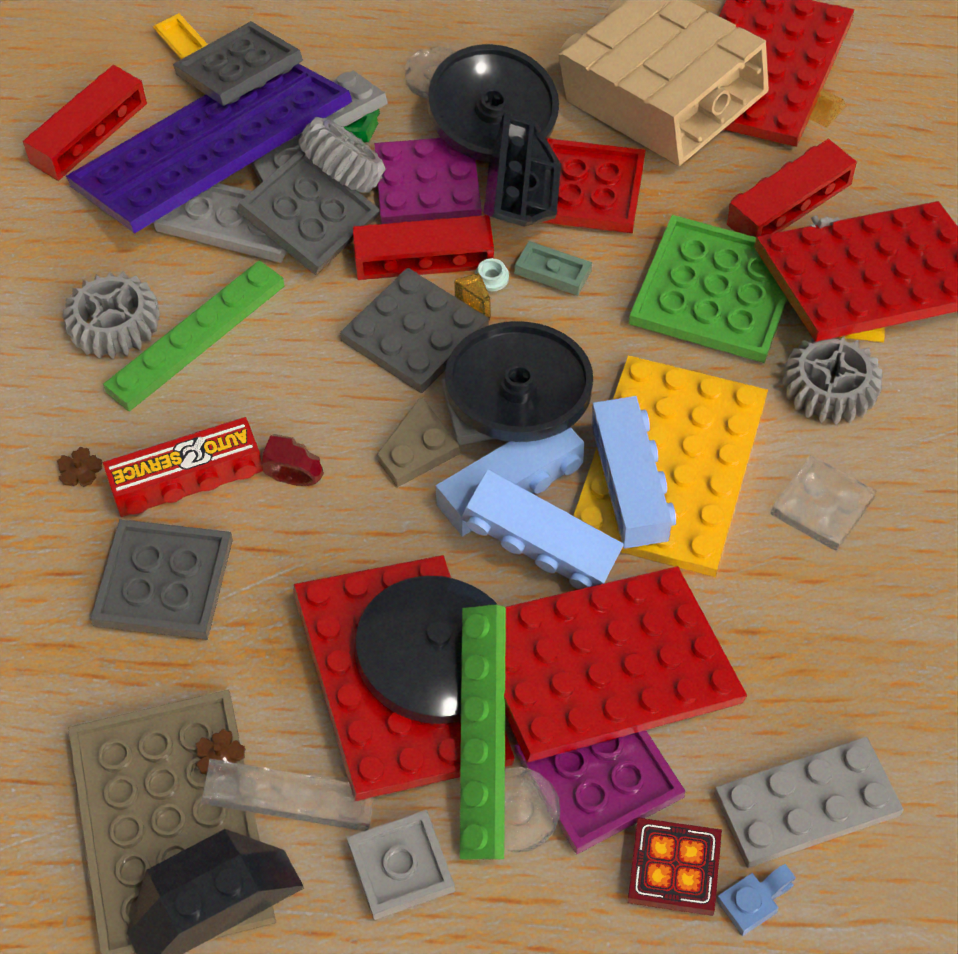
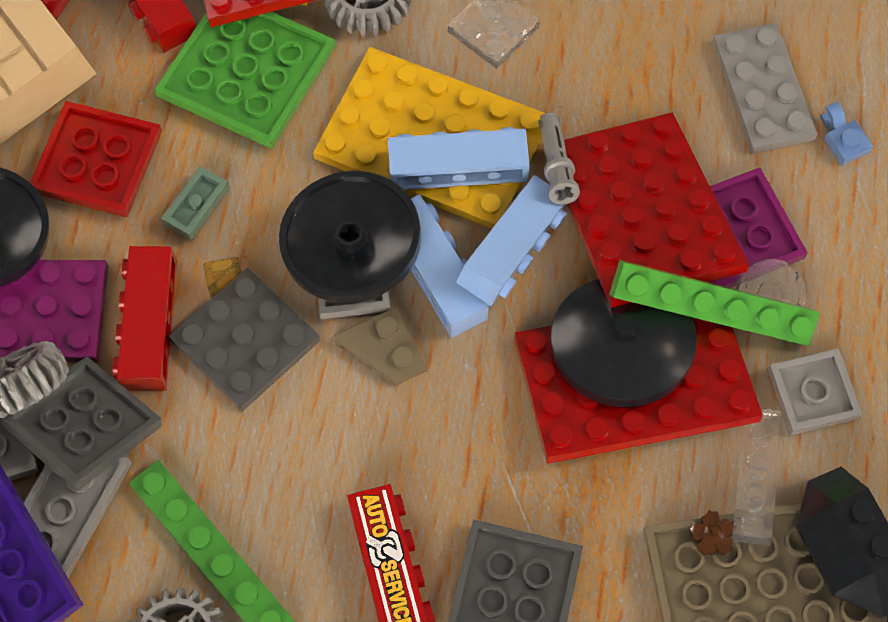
camera: 85 degrees left, 10 degrees up
dark red rock [262,434,324,486] -> none
light aqua plate [475,258,509,292] -> none
black wedge [483,112,561,227] -> none
tile [627,818,722,916] -> none
none -> light grey pin [538,112,580,205]

